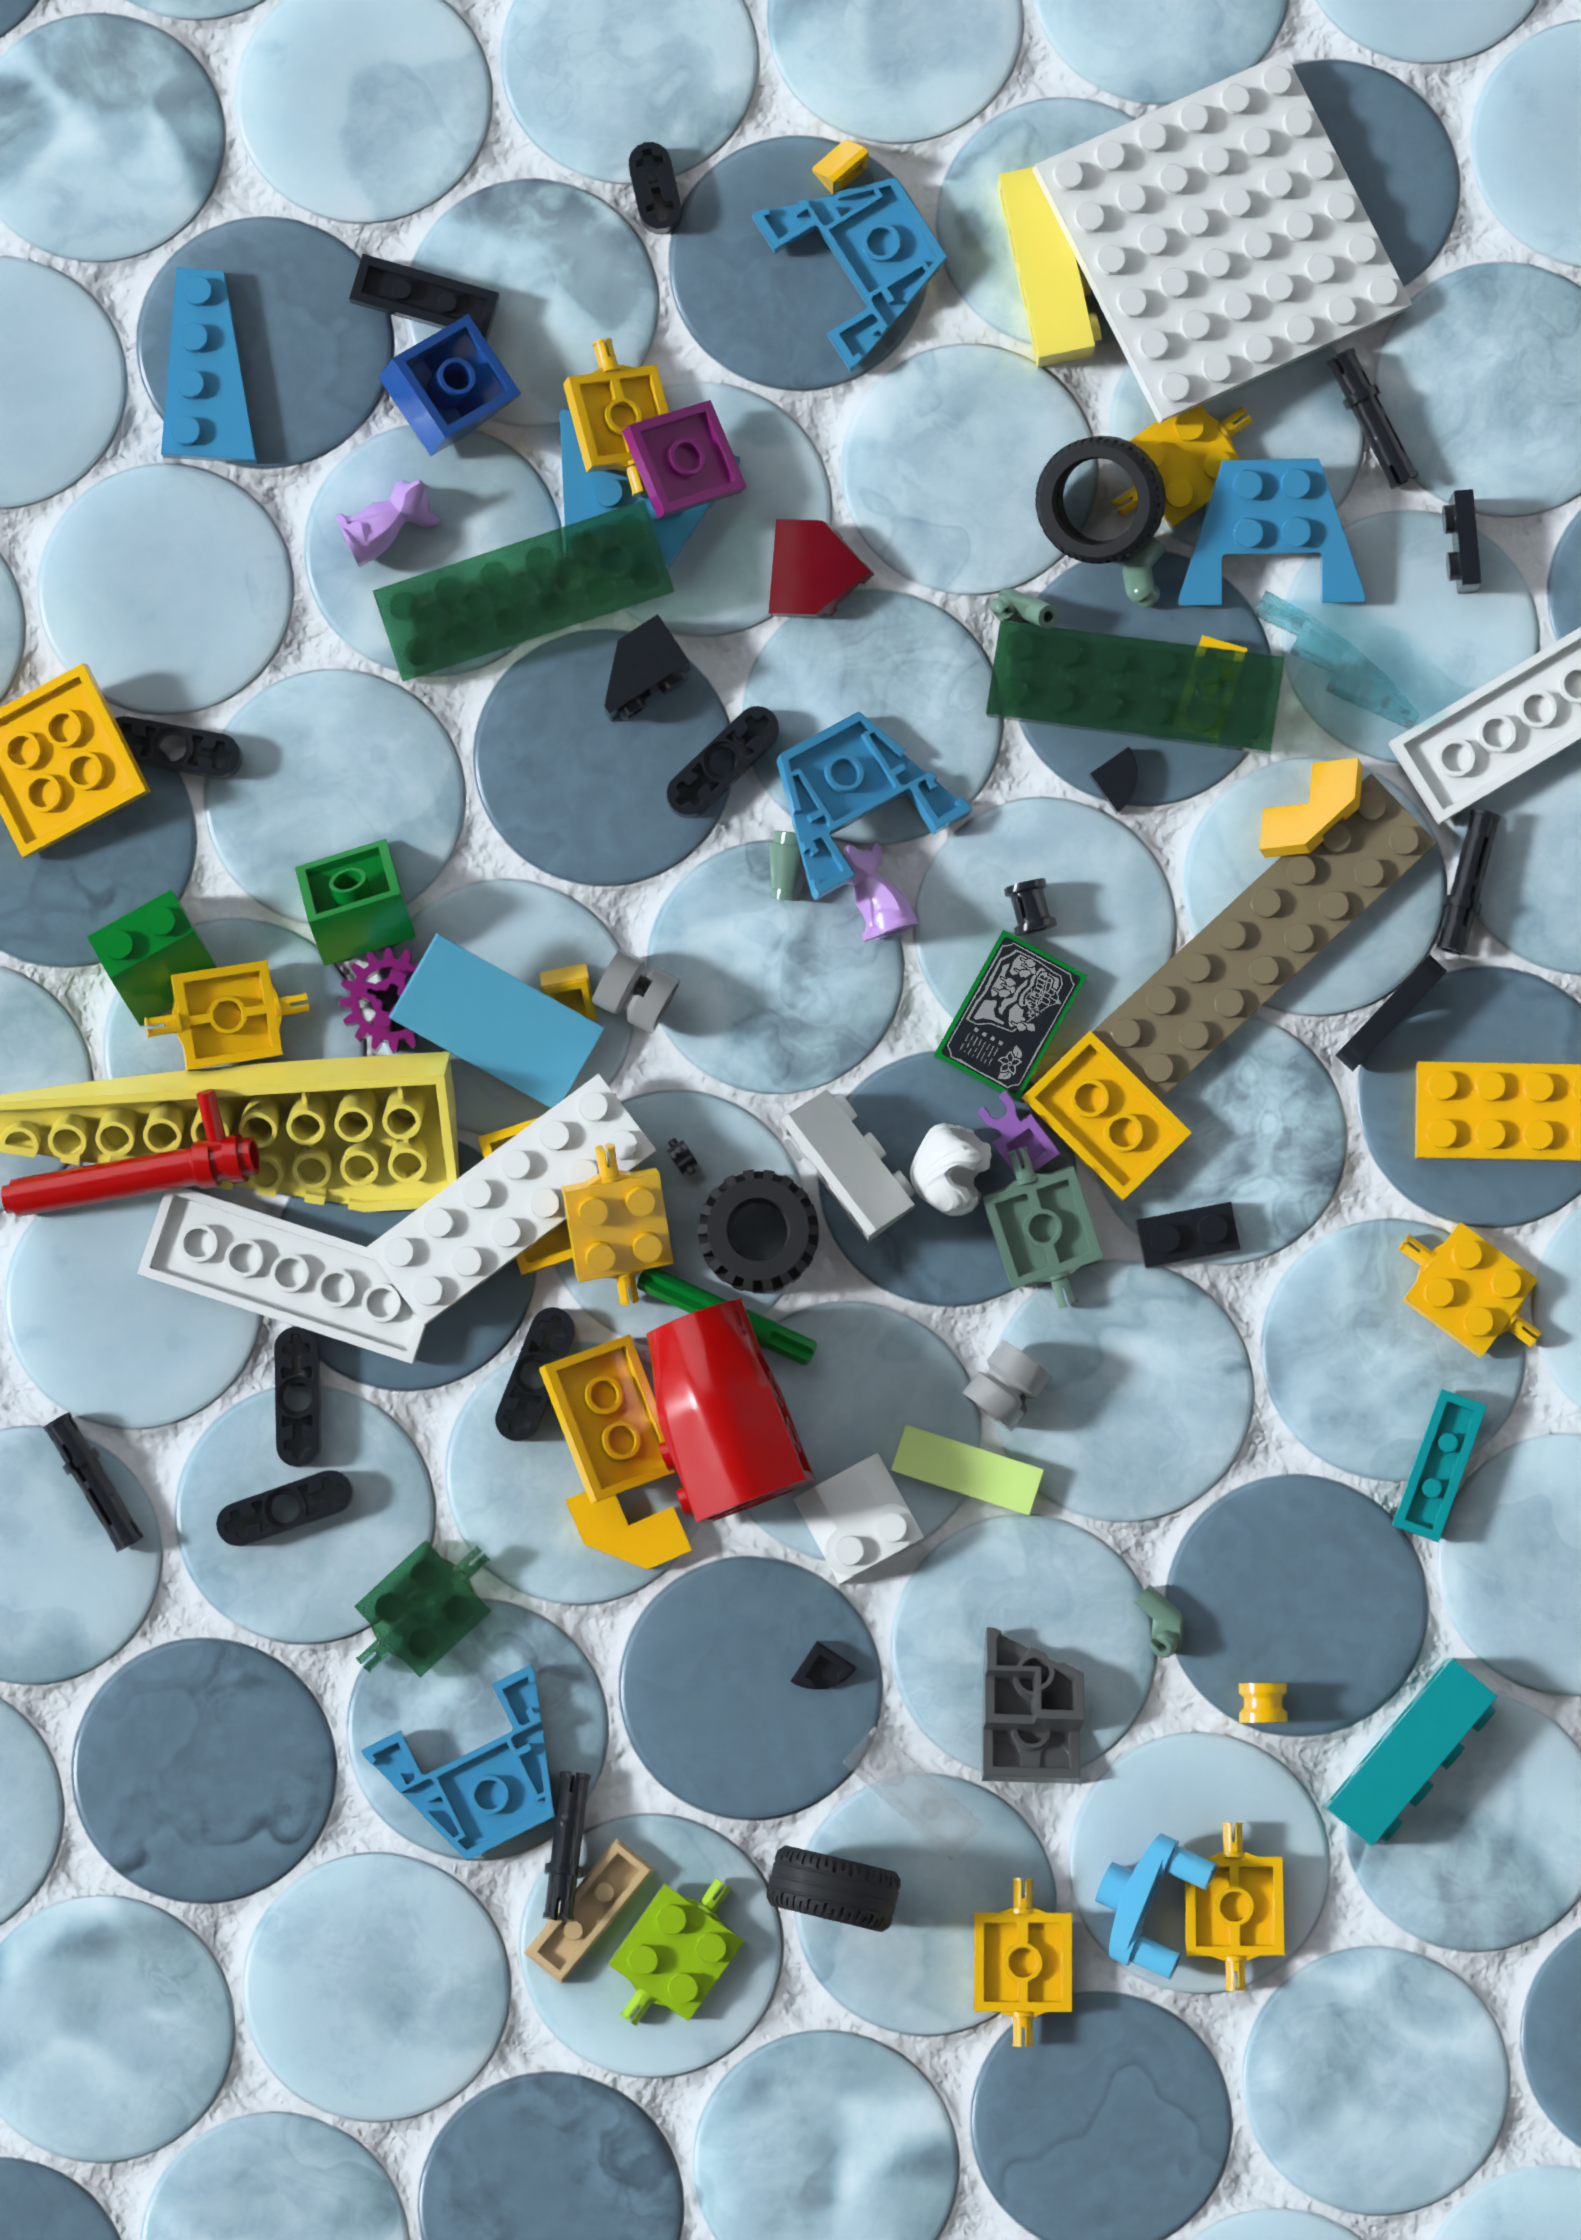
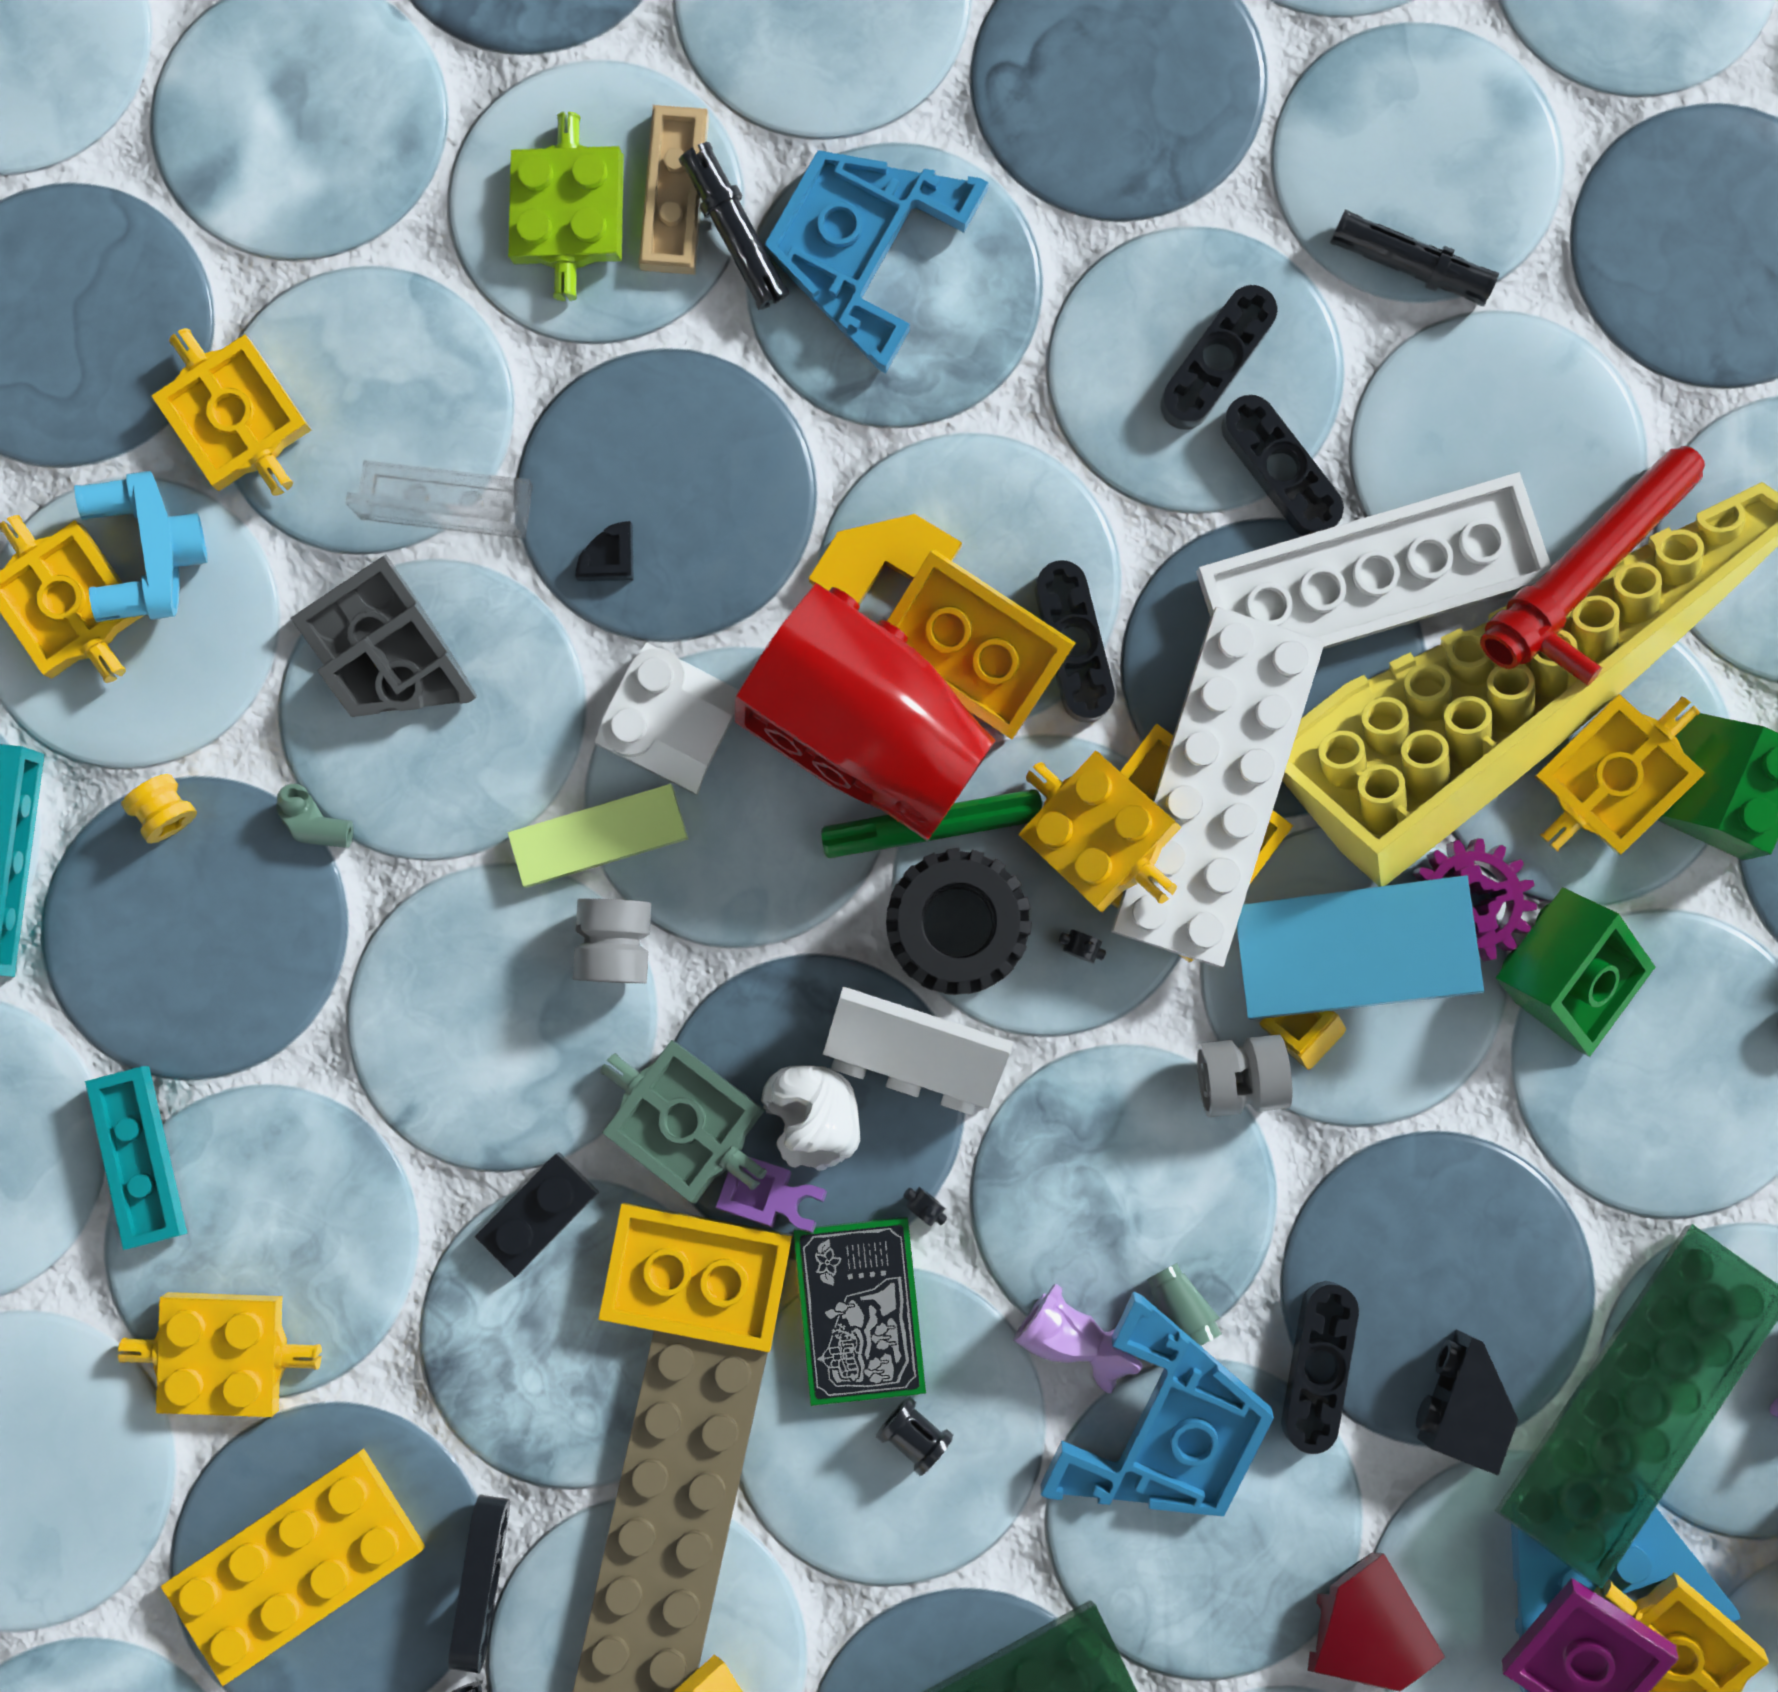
camera: 140 degrees right, 0 degrees up
clear green plate [354,1540,492,1678] -> none
black tyre [767,1845,901,1932] -> none
black tile [1089,747,1138,814] -> none
none -> black piece [903,1186,947,1227]

